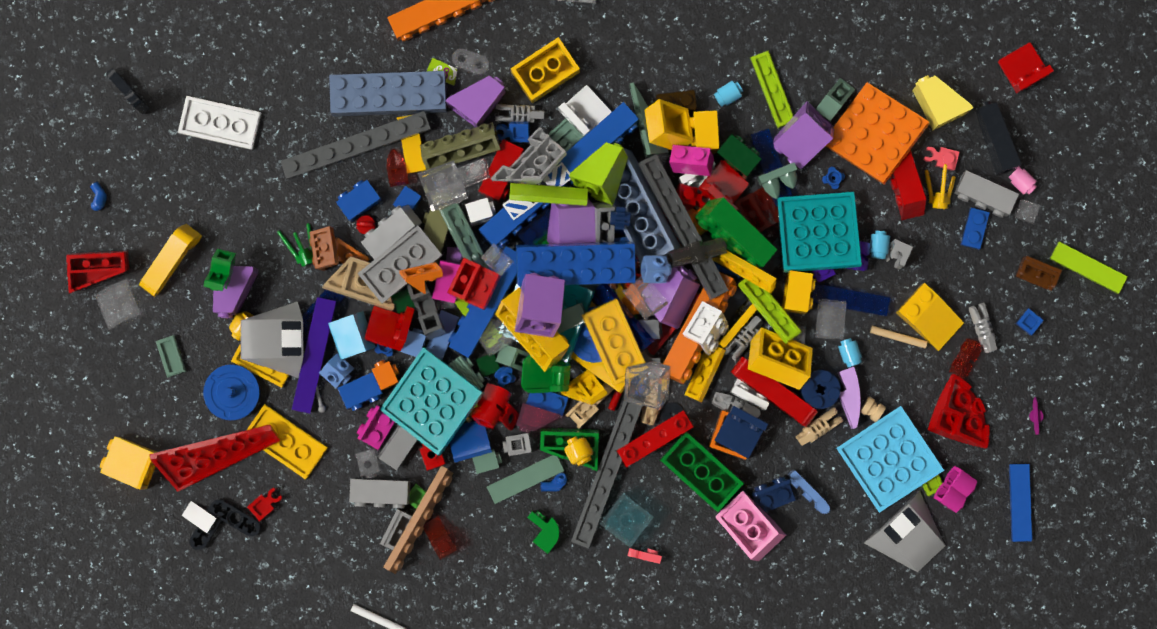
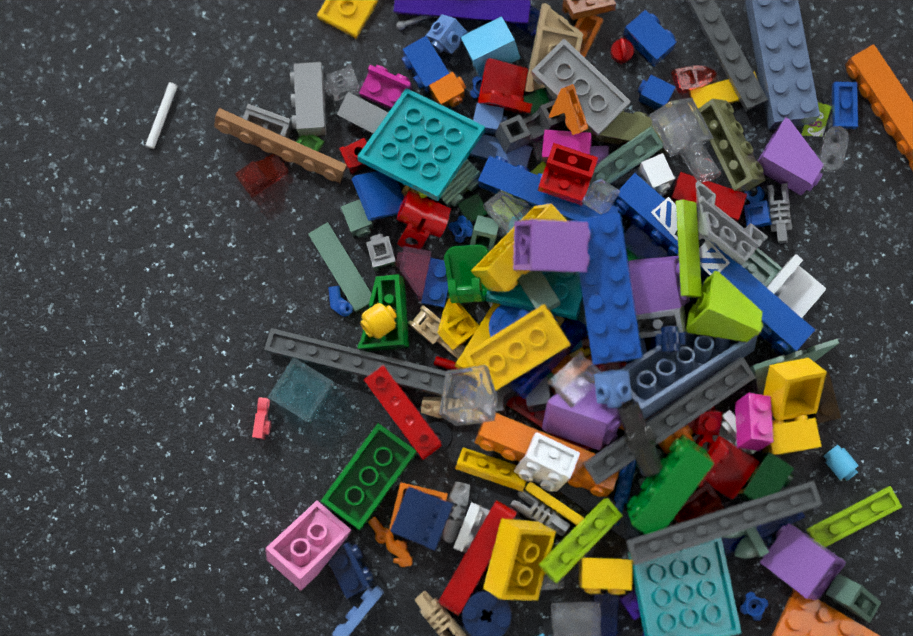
camera: 90 degrees right, 5 degrees down
light grey brick [361,205,422,260] -> none
yellow brick [510,37,580,103] -> none
green brick [527,511,559,554] -> none
yellow tile [707,242,776,293] -> none
none -> orange animal [368,516,413,567]
none -> dark grey plate [626,481,822,565]
none -> blue plate [832,82,858,129]

